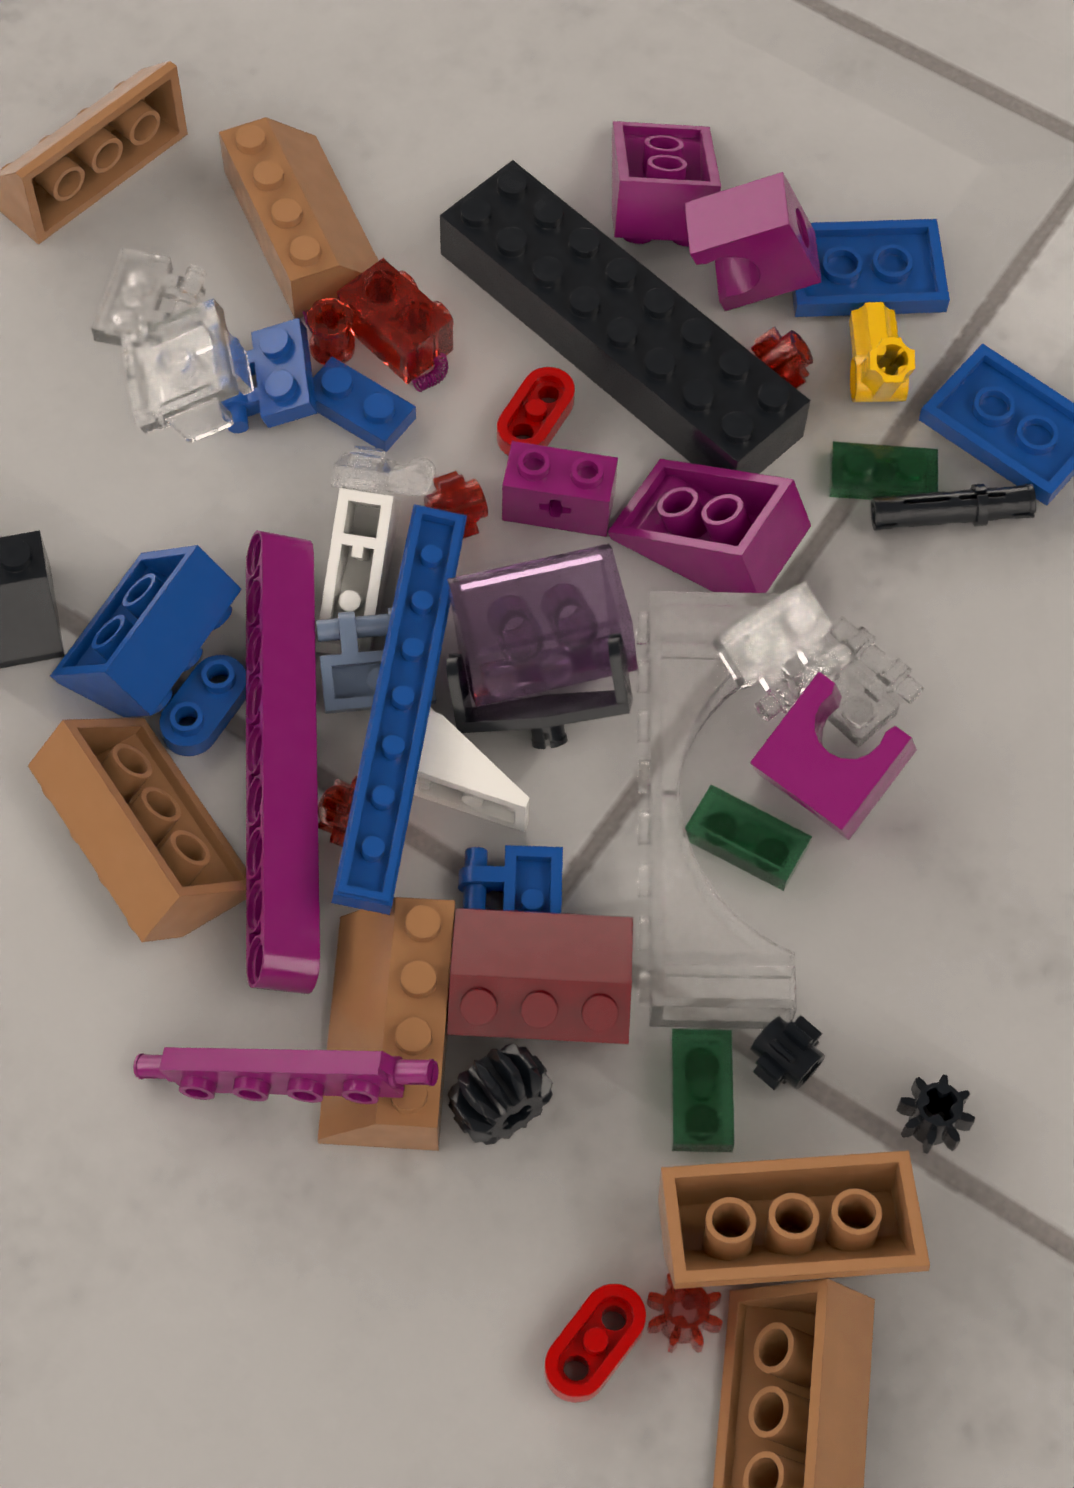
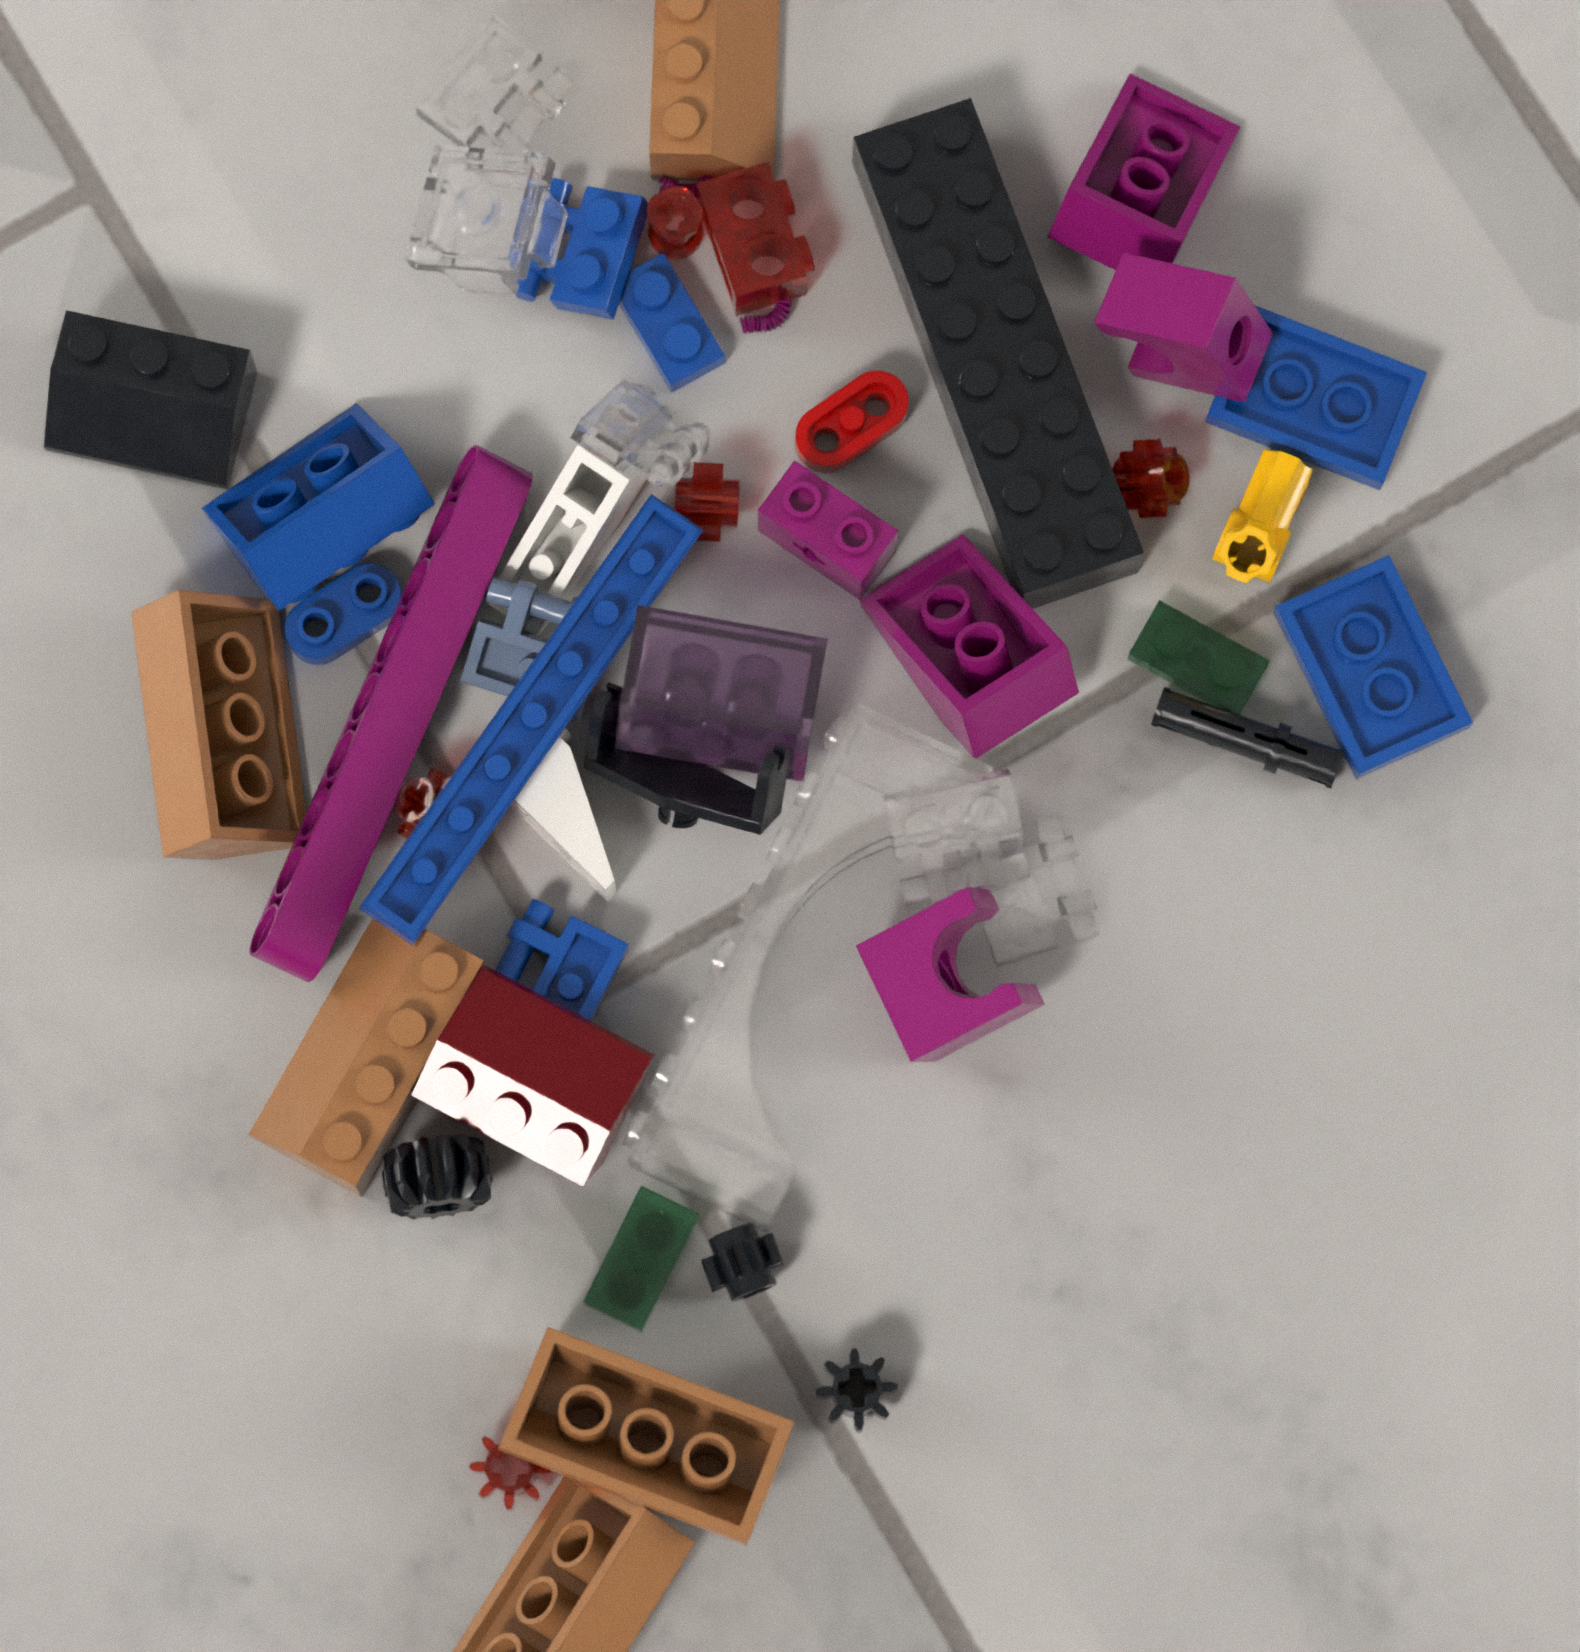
camera: 25 degrees right, 15 degrees up
magenta plate [133,1047,439,1104] -> none
red plate [544,1284,646,1403] -> none
clear green plate [682,785,812,891] -> none

